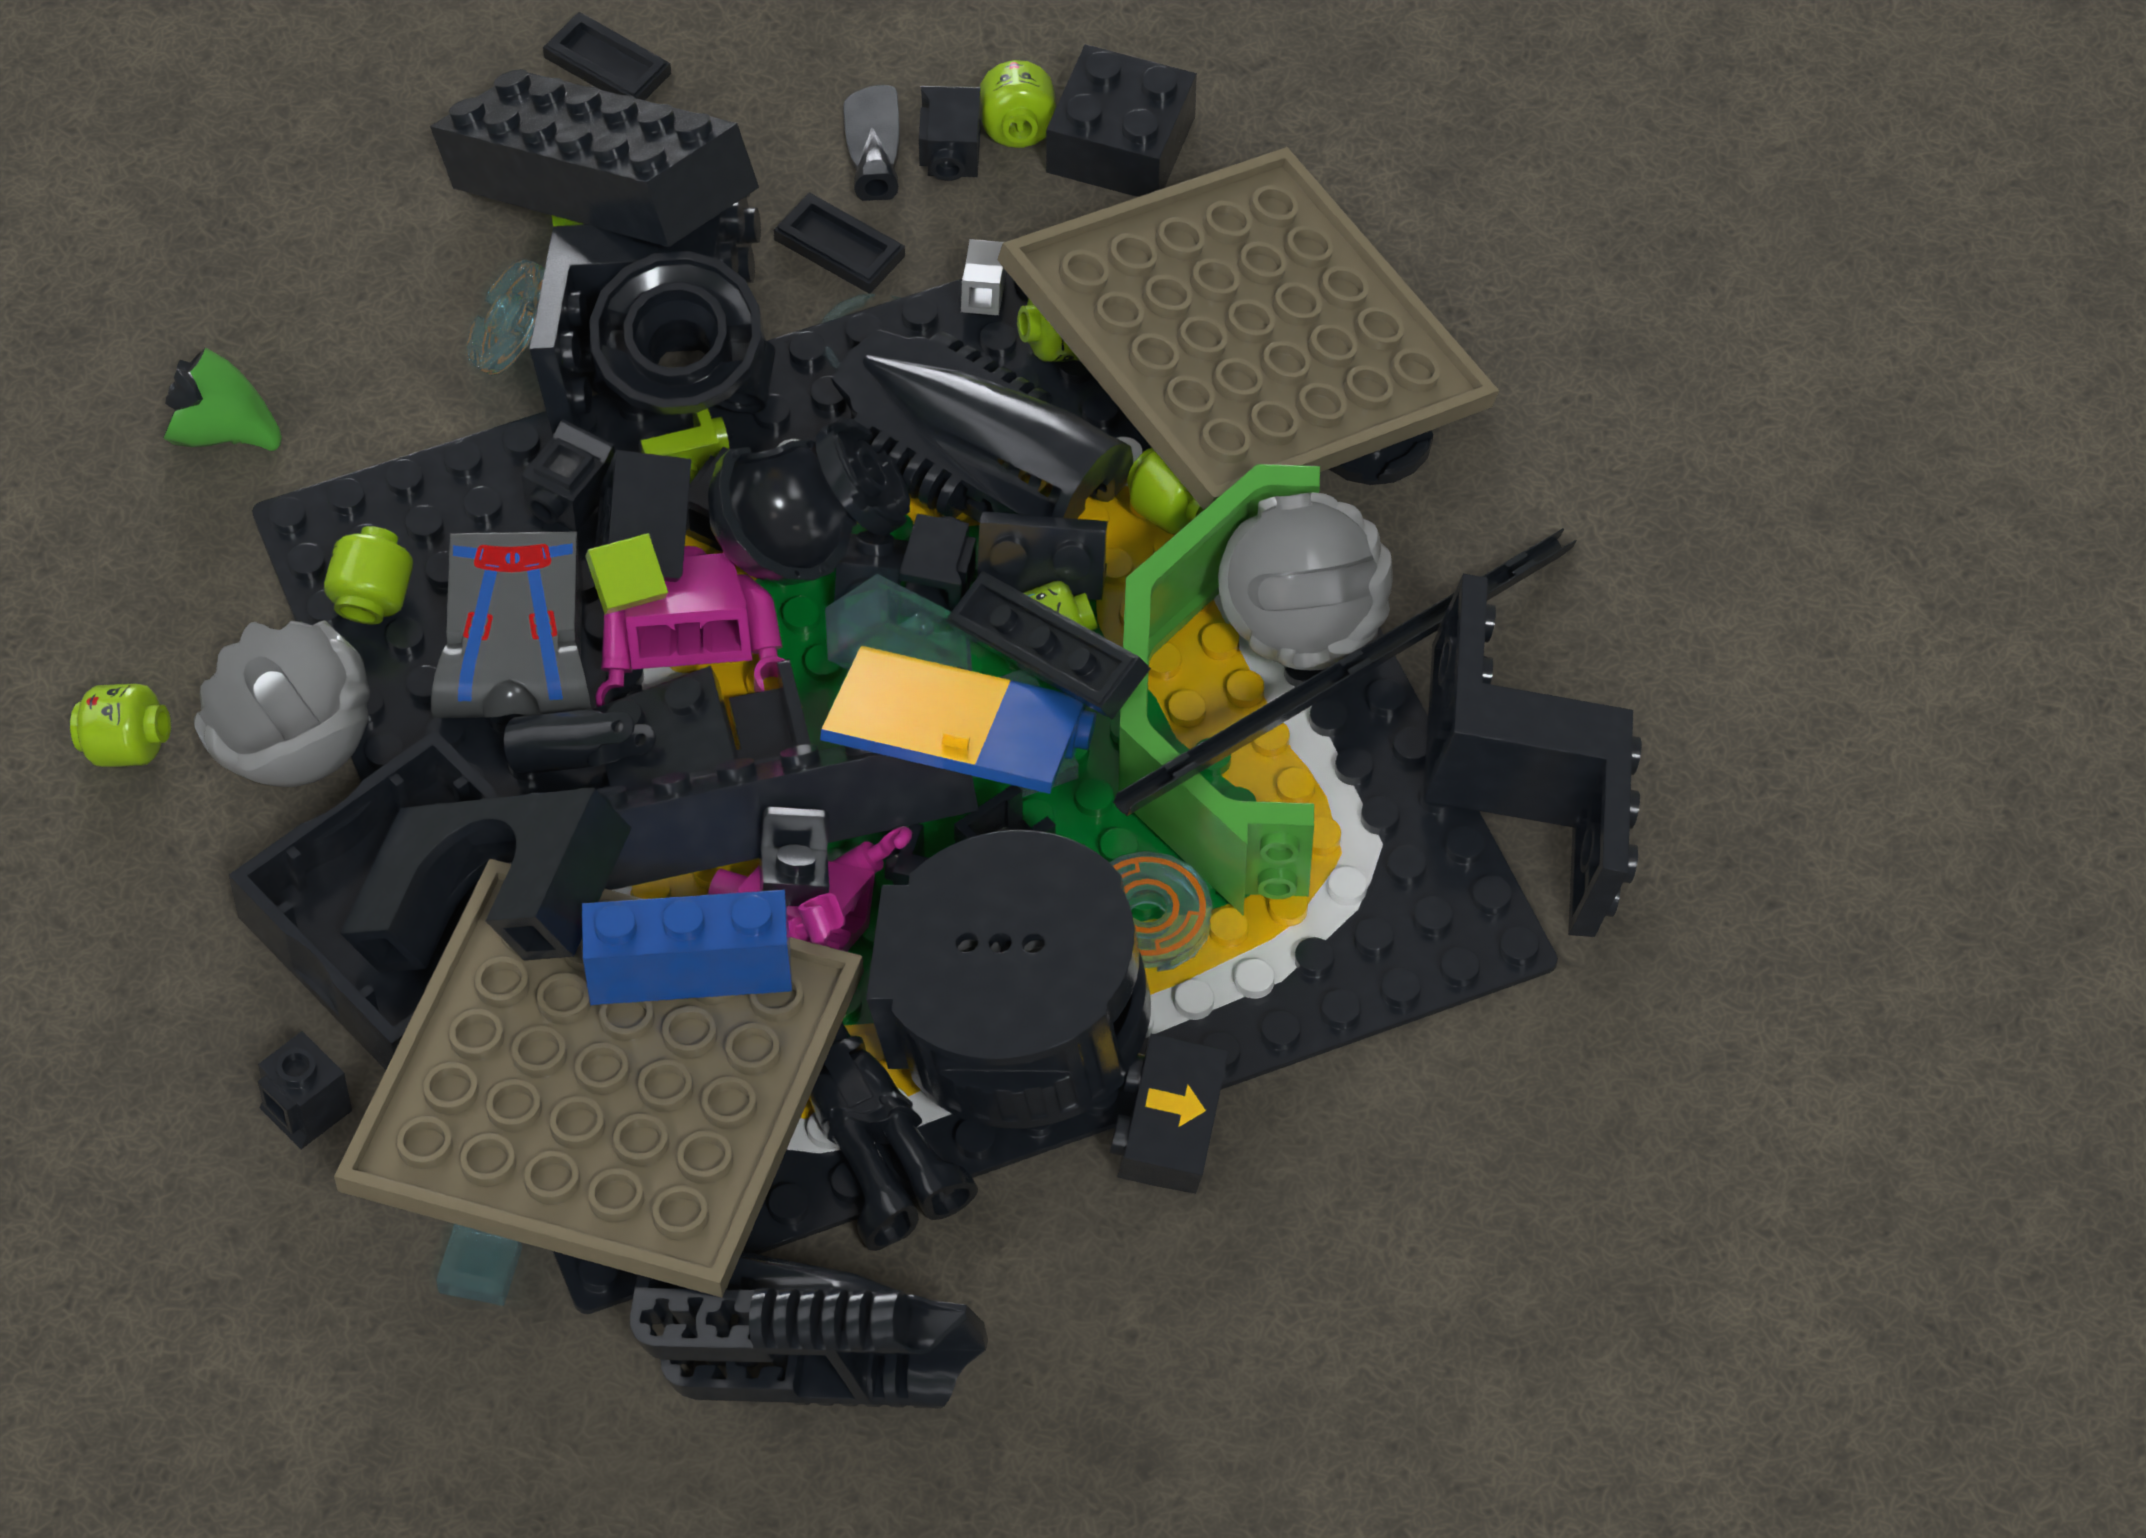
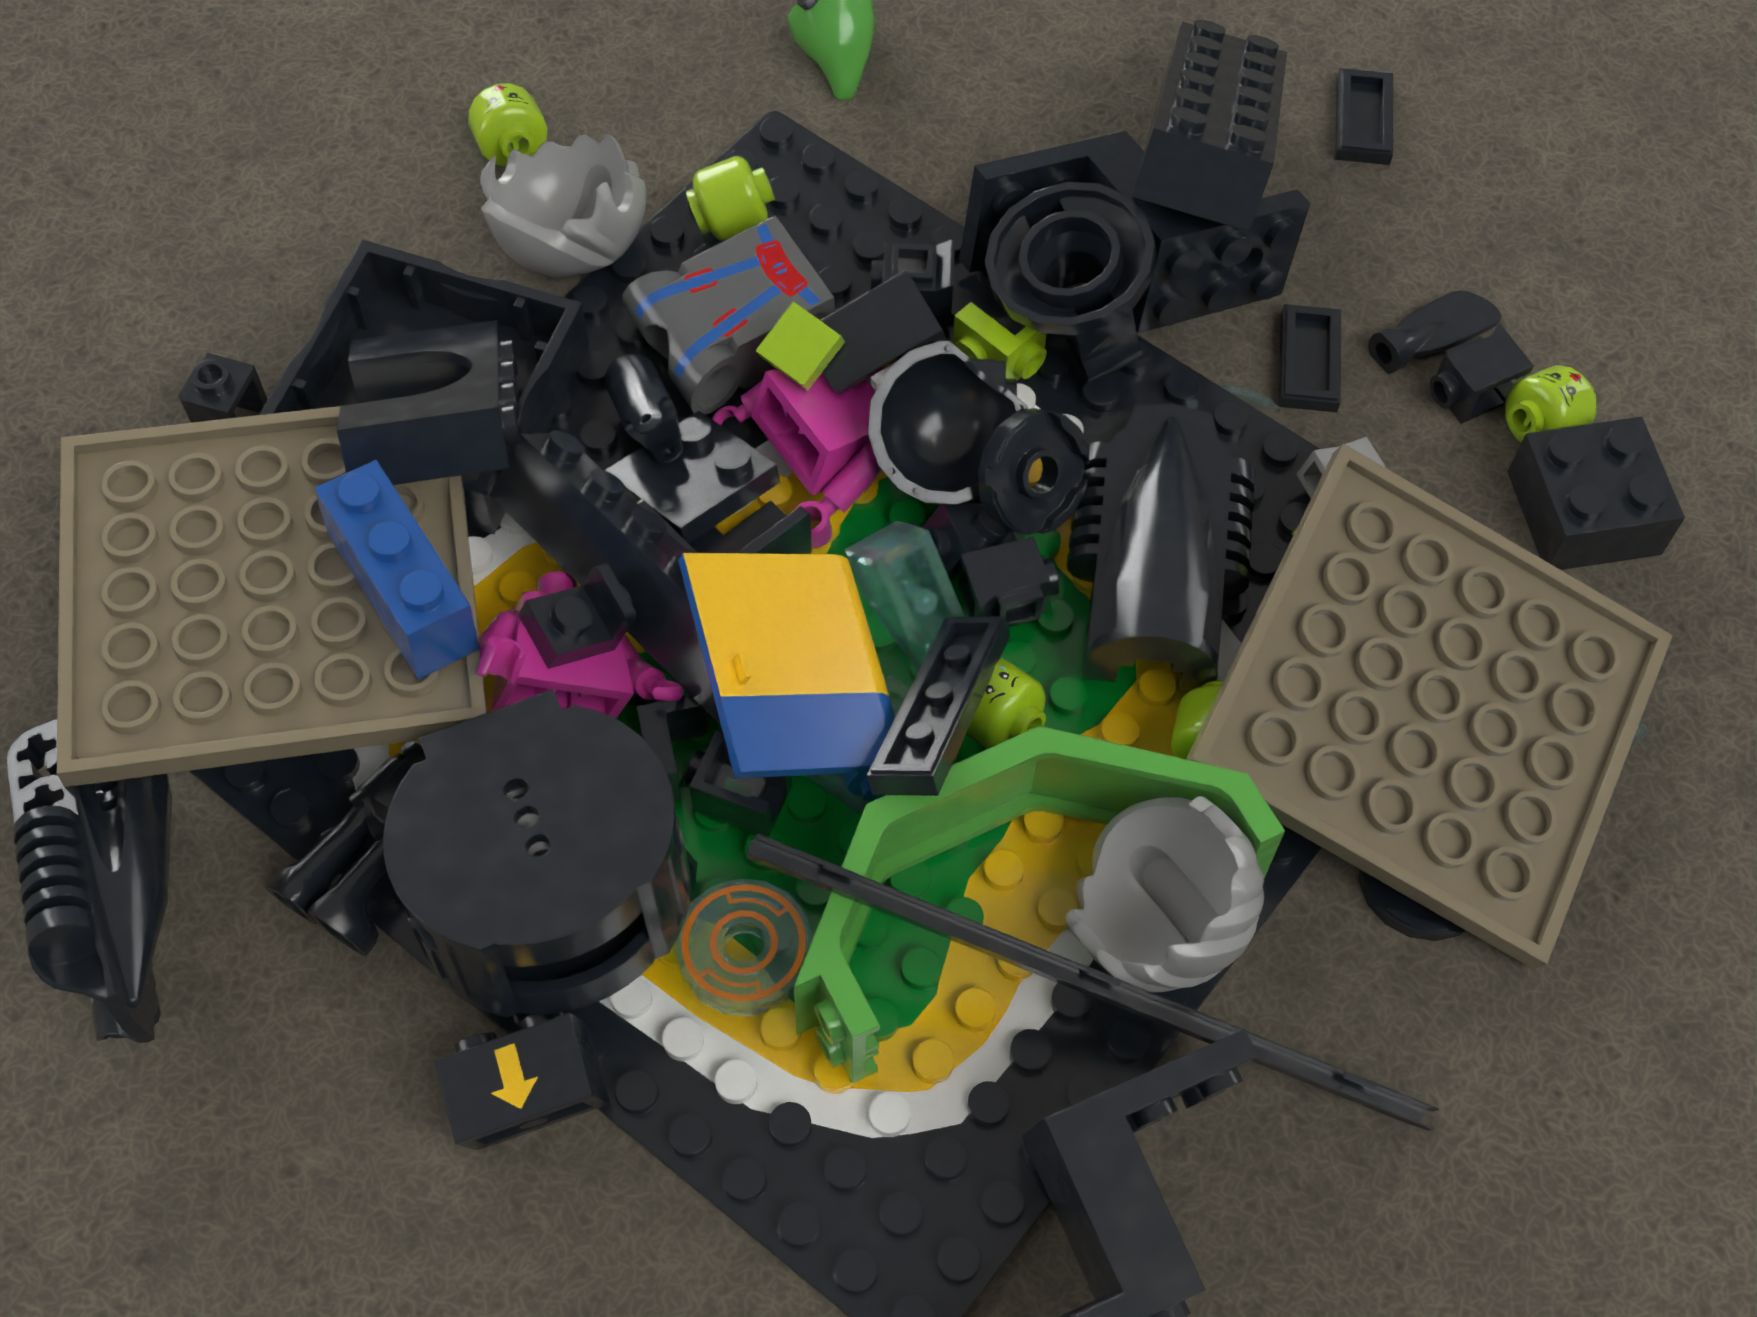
camera: 60 degrees right, 5 degrees up
black bracket [977,512,1108,601] -> none

